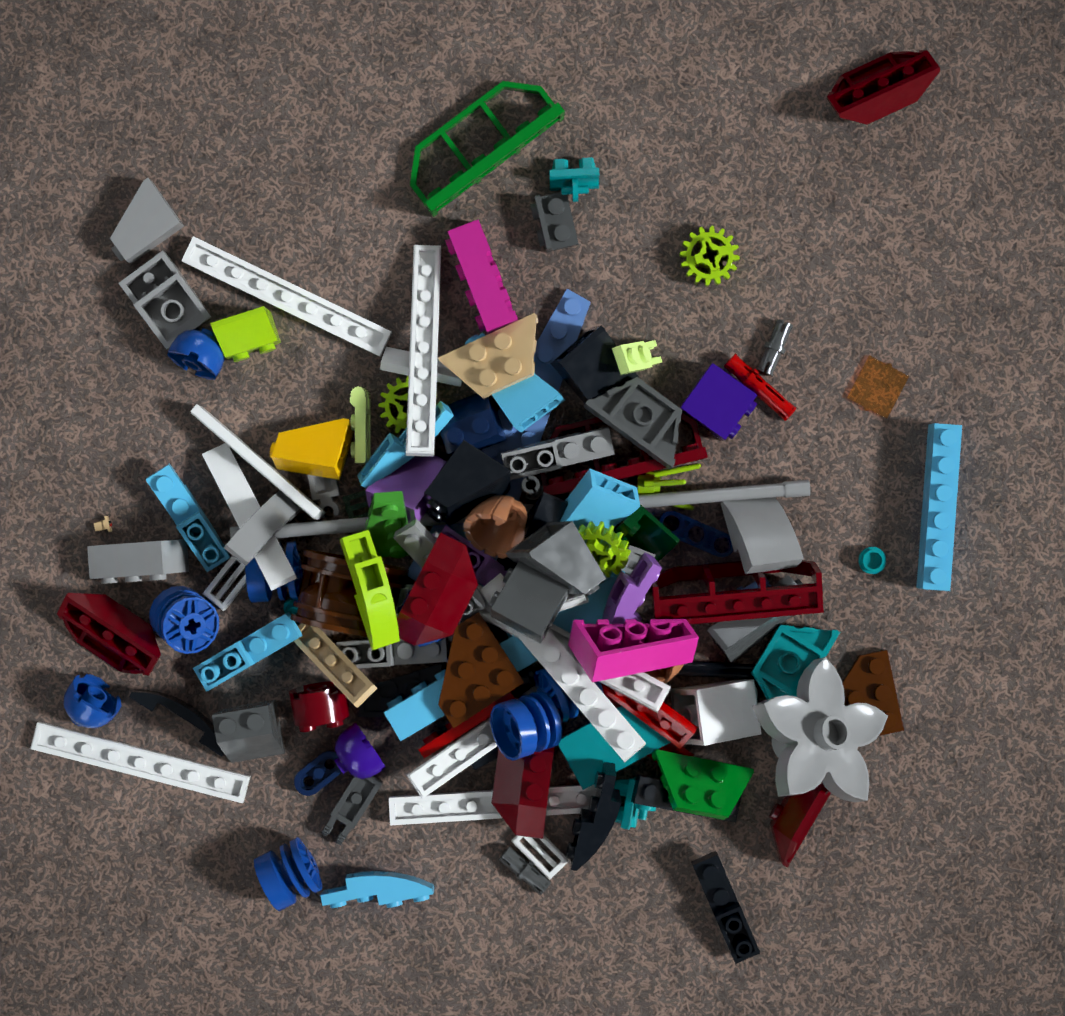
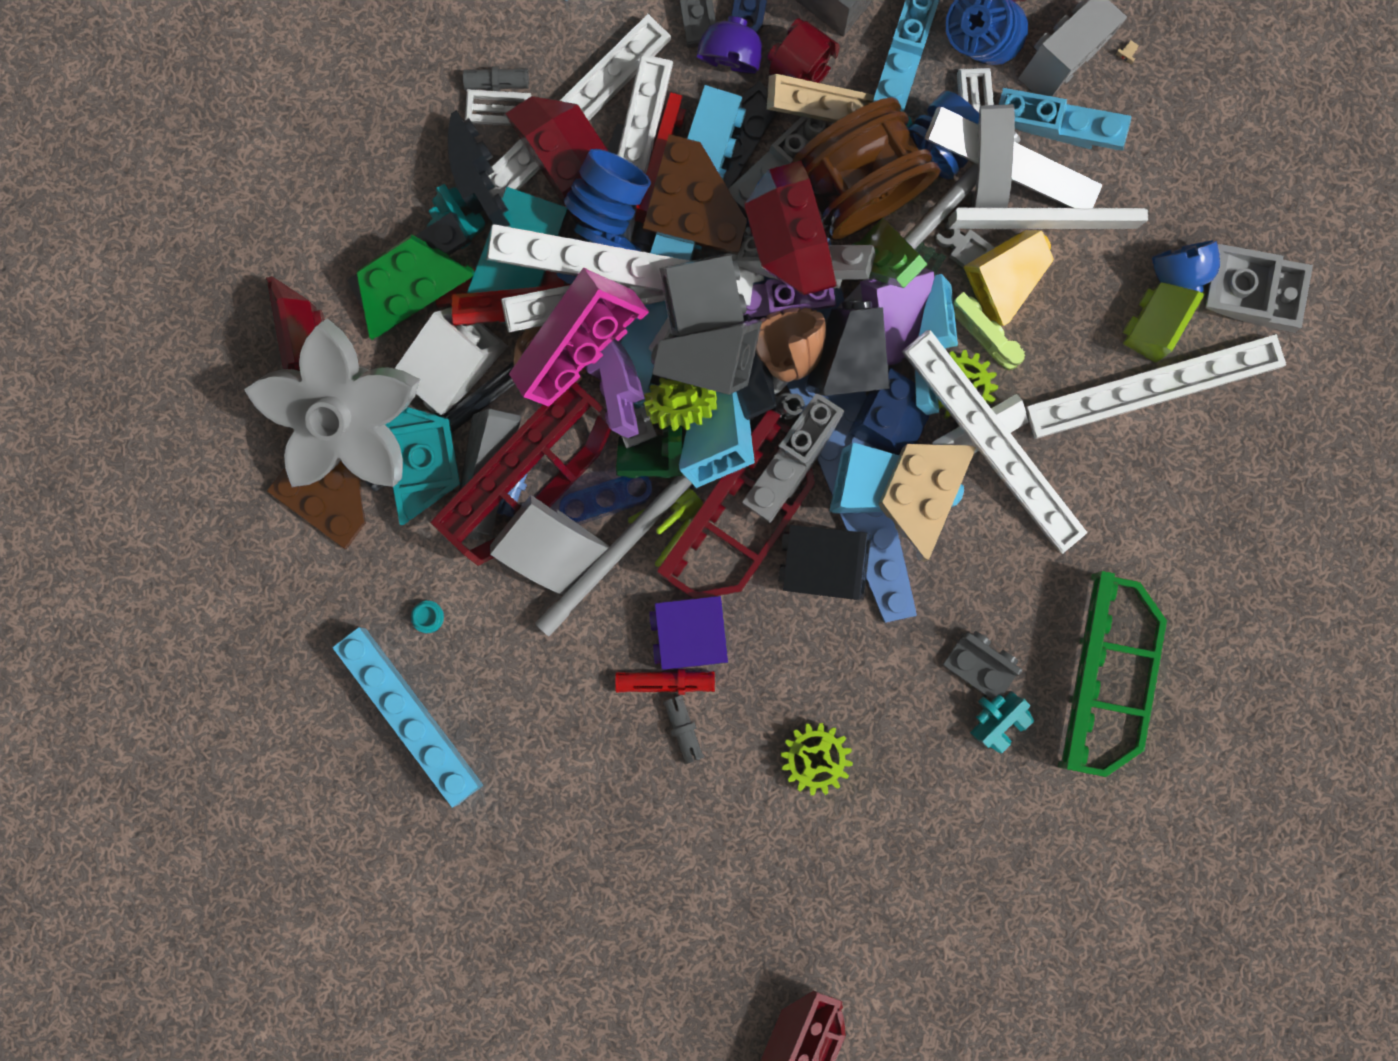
camera: 140 degrees right, 5 degrees down
light grey slope [110,178,184,264] -> none
lime slope [339,530,400,650] -> none
dark pink wedge [445,219,518,335] -> none
dark grey wing [583,377,682,470] -> none
yellowish green hinge [612,340,662,375] -> none
black slope [691,851,760,964] -> none
clear orange piece [847,355,909,419] -> none

